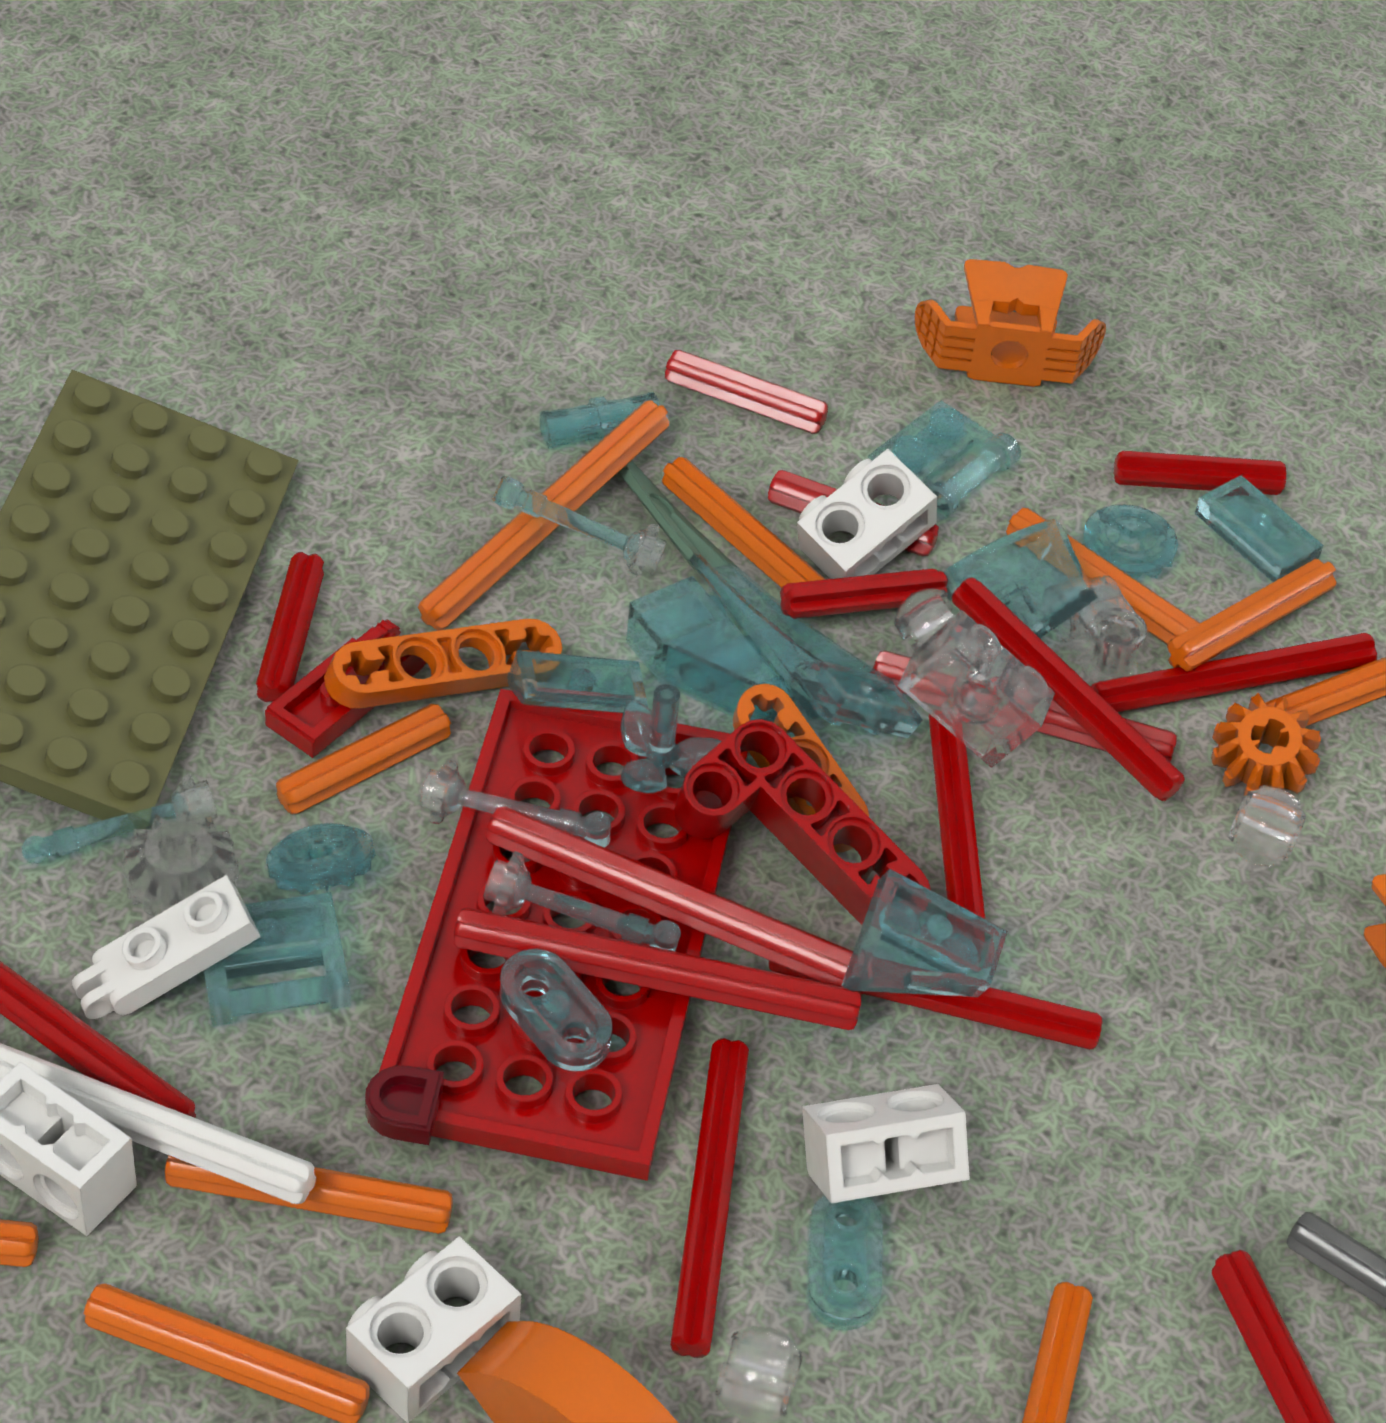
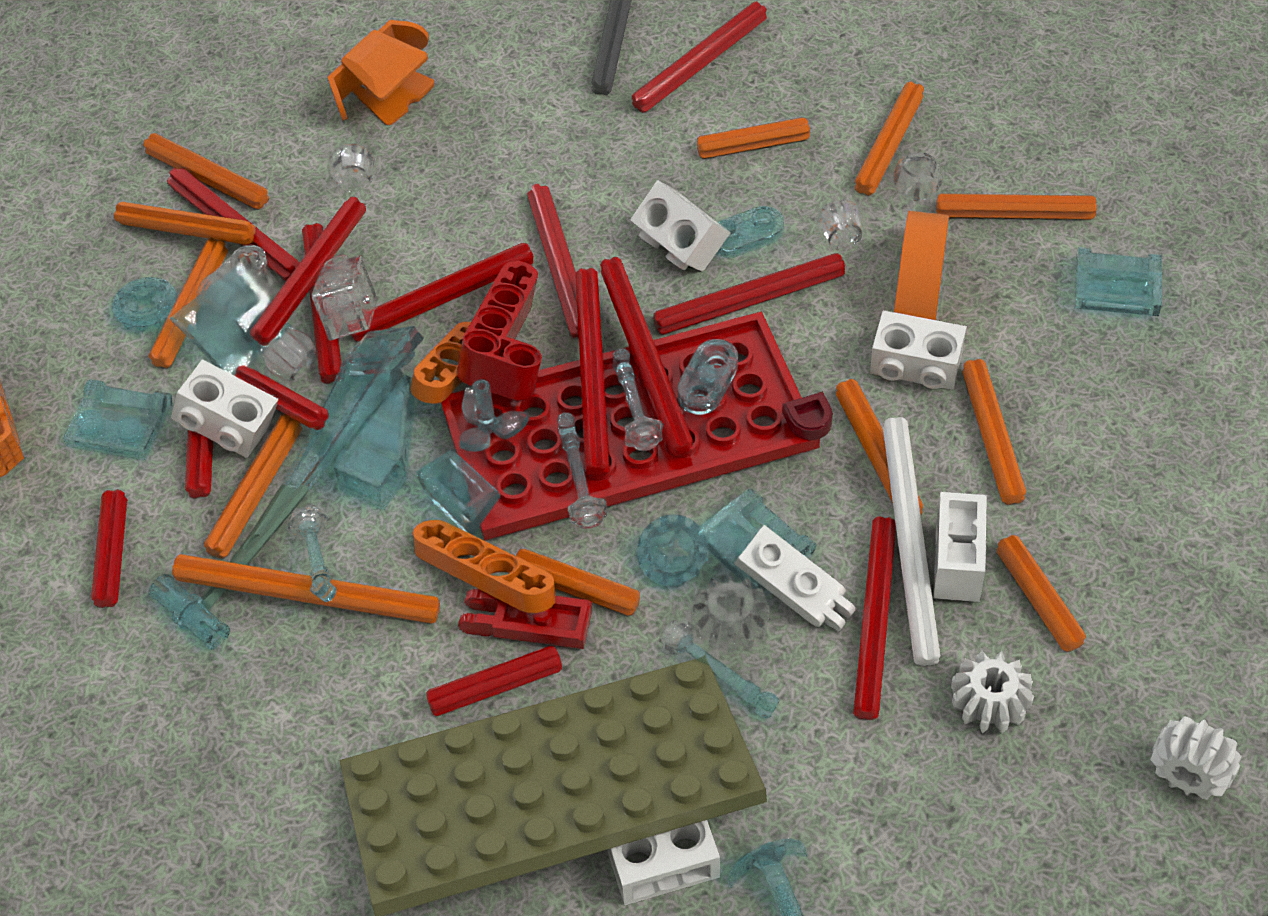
camera: 110 degrees left, 5 degrees up
clear light blue wing [841,869,1008,997] -> none
red axle [1114,451,1287,495] -> none
clear light blue plate [1195,475,1324,582] -> none
orange gear [1211,693,1321,804] -> none

